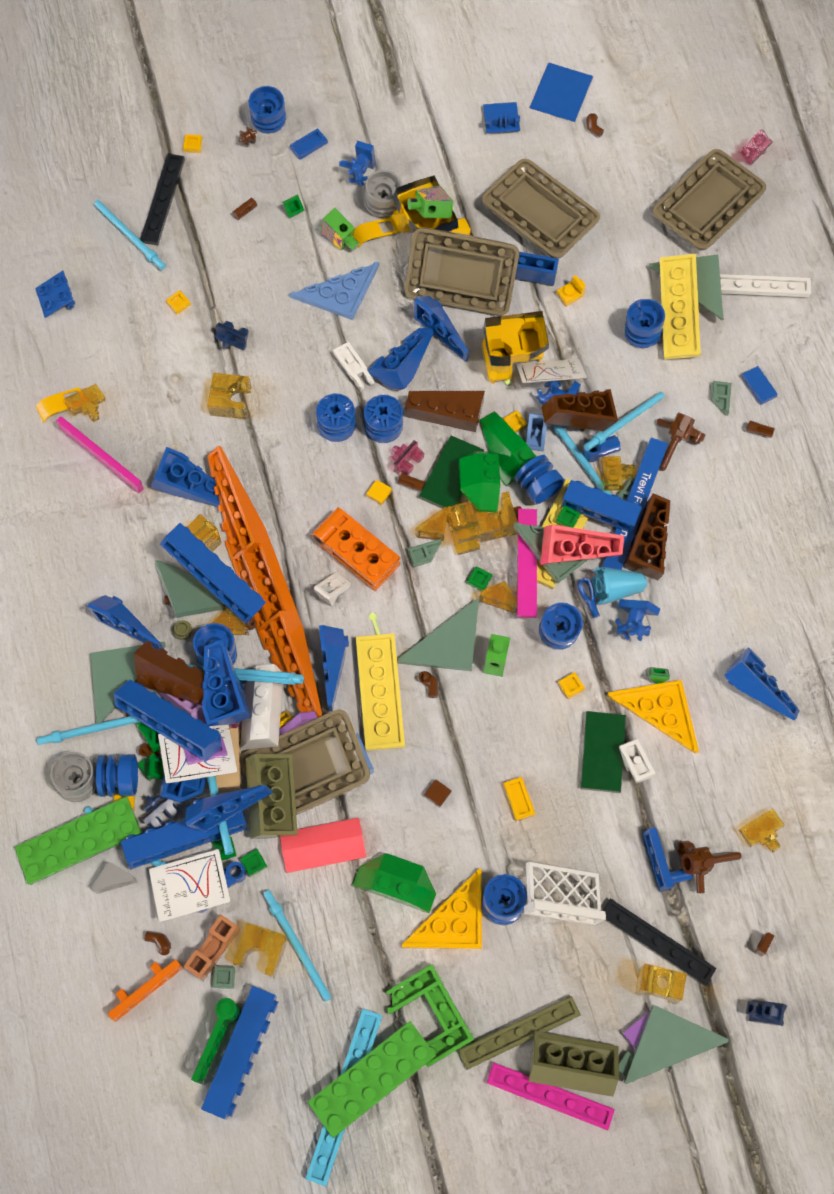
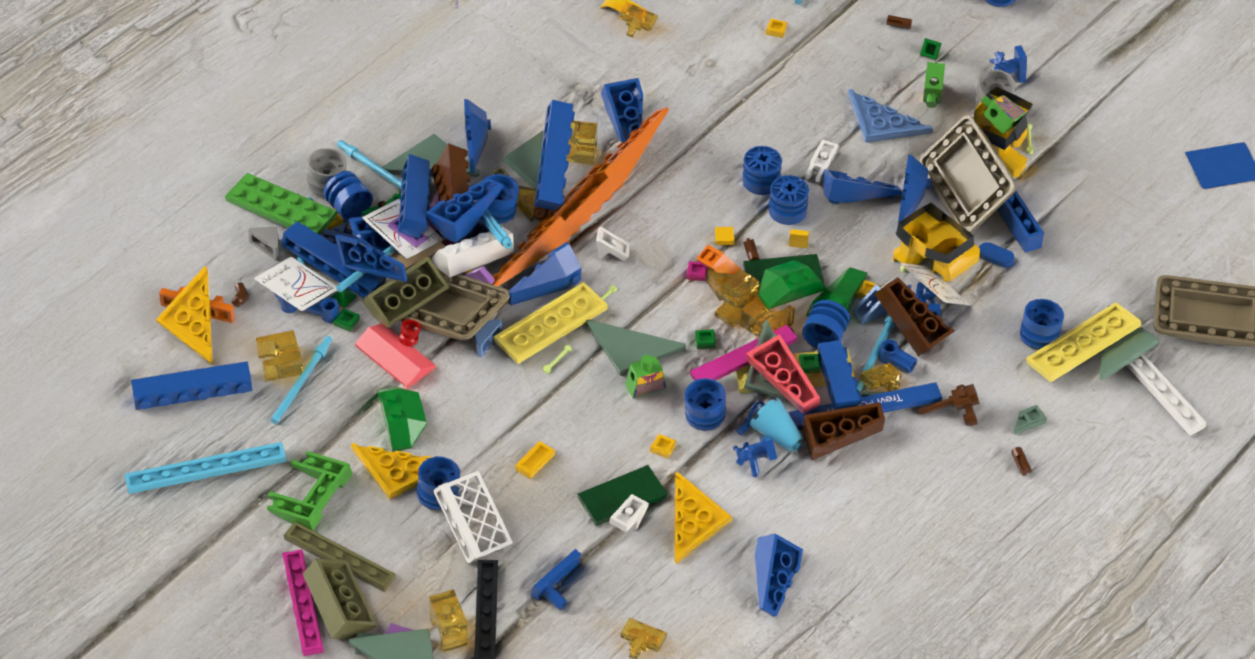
camera: 55 degrees right, 20 degrees down
dark pink tile [56,416,144,493] -> none
nougat arch [184,914,240,982] -> none
green piece [191,998,241,1085] -> none
clear yellow piece [207,372,252,420] -> none
sand green tile [212,966,236,989] -> none
dark blue hips [215,321,249,350] -> none
blue tile [290,128,328,160] -> none
bright green plate [308,1021,436,1138] -> none
orange hinge [311,507,400,592] -> none
yellow piece [354,217,399,247] -> none
clear pink hips [391,440,424,475] -> none
reddish brown wedge [405,391,485,433] -> none
sand green tile [407,539,441,568] -> none
reddish brown arm [418,671,438,698] -> none
reddish brown tile [424,779,452,808] -> none
clear yellow slope [479,581,517,613] -> none
dark tan wedge [482,159,600,259] -> none
blue hinge [483,102,520,133] -> none
yellow bracket [556,275,586,307] -> none
medium azure bar [584,392,665,451] -> none
reddish brown arm [586,113,604,137] -> none
green slope [649,667,670,684] -> none
reddish brown piece [677,840,742,894] -> none
blue tile [742,366,778,405] -> none
none -> yellow tile [156,266,213,364]
none -> red wheel [399,319,421,346]
none -> yellowish green hinge [543,345,572,373]
none -> dark pink tile [687,261,707,281]
none -> orange tile [696,245,742,275]
none -> yellow tile [789,229,809,248]
none -> blue tile [979,242,1014,268]

